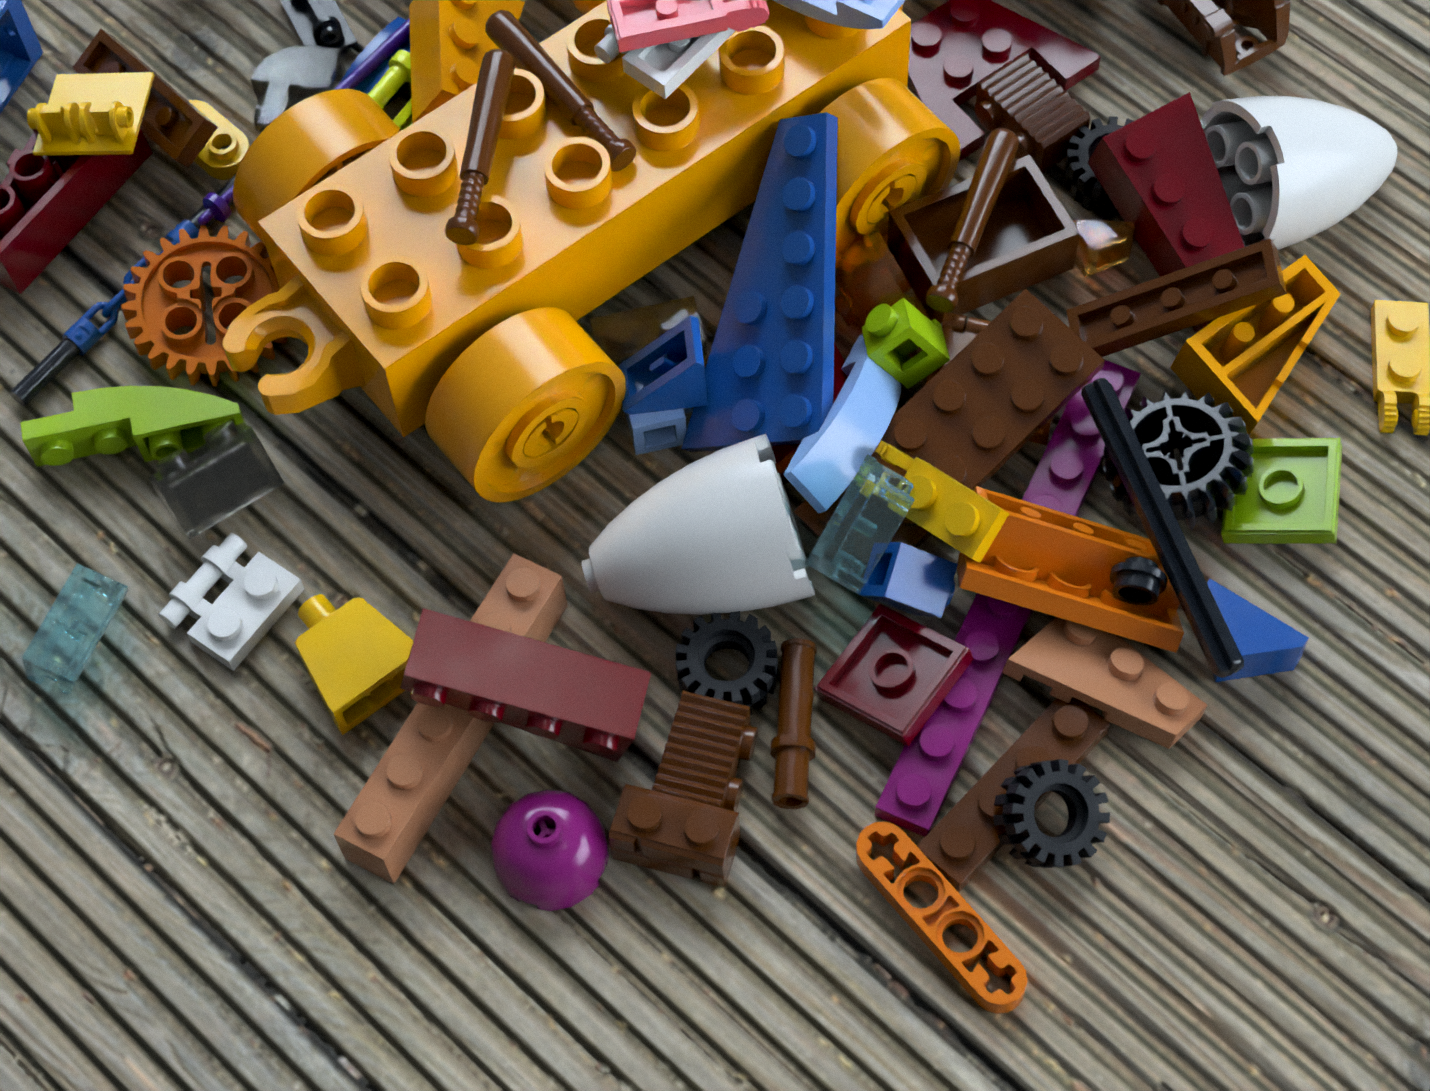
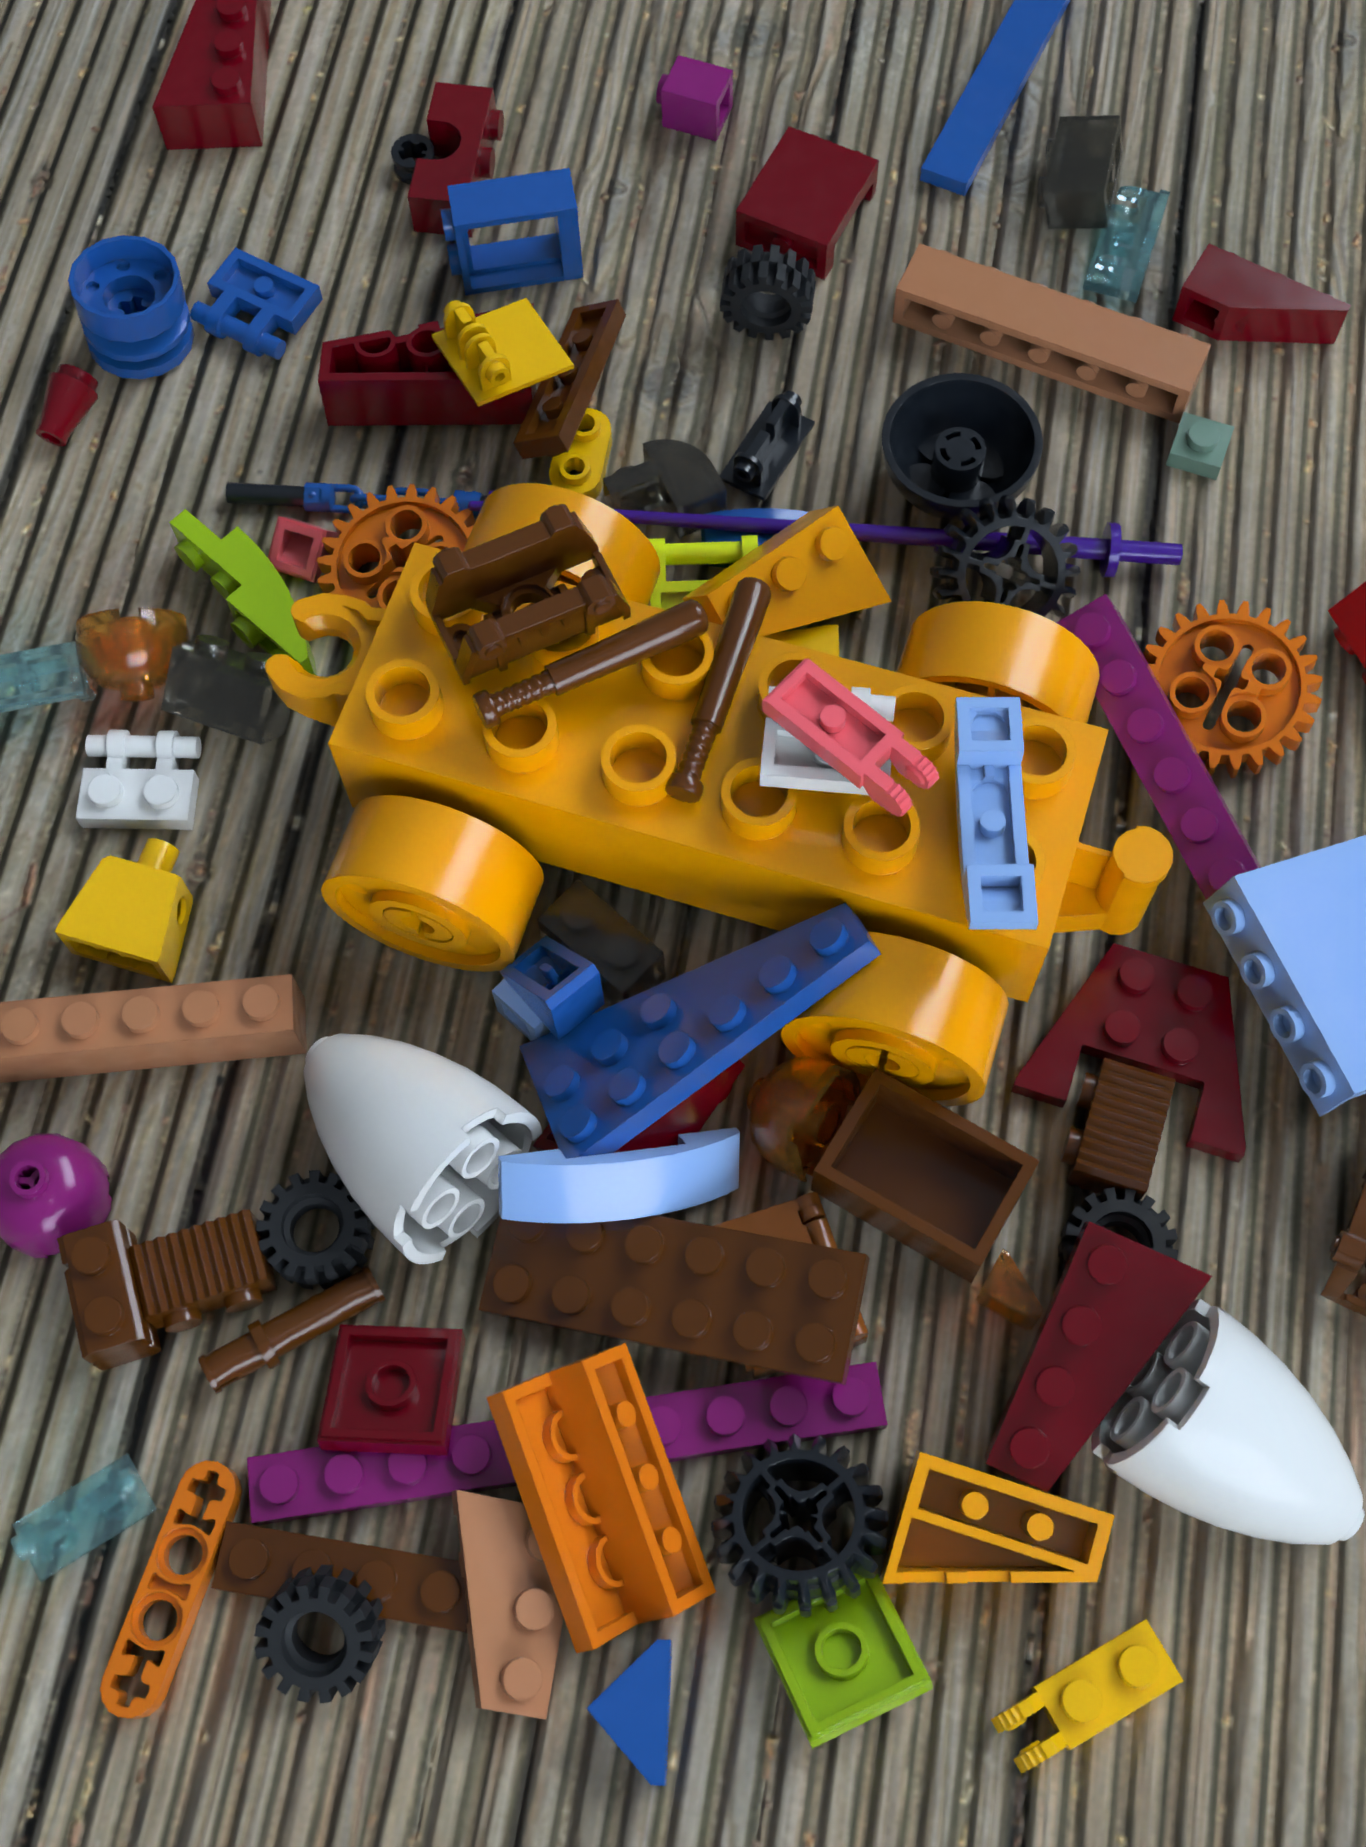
camera: 55 degrees right, 5 degrees up
dark red wedge [400,608,651,762] -> none
clear light blue hinge [805,454,915,594] -> none
yellow hinge [858,440,1010,562] -> none
blue brick [859,542,958,618] -> none
lime brick [861,297,950,389] -> none
reddish brown piece [925,128,1019,313] -> none
reddish brown plate [1066,238,1287,357] -> none
black axle [1081,378,1244,678] -> none
black plate [1110,557,1168,606] -> none
none -> clear light blue hinge [11,1454,158,1582]
none -> clear orange cylinder [75,608,190,702]
none -> coral slope [268,516,338,583]
none -> reddish brown piece [425,504,631,685]

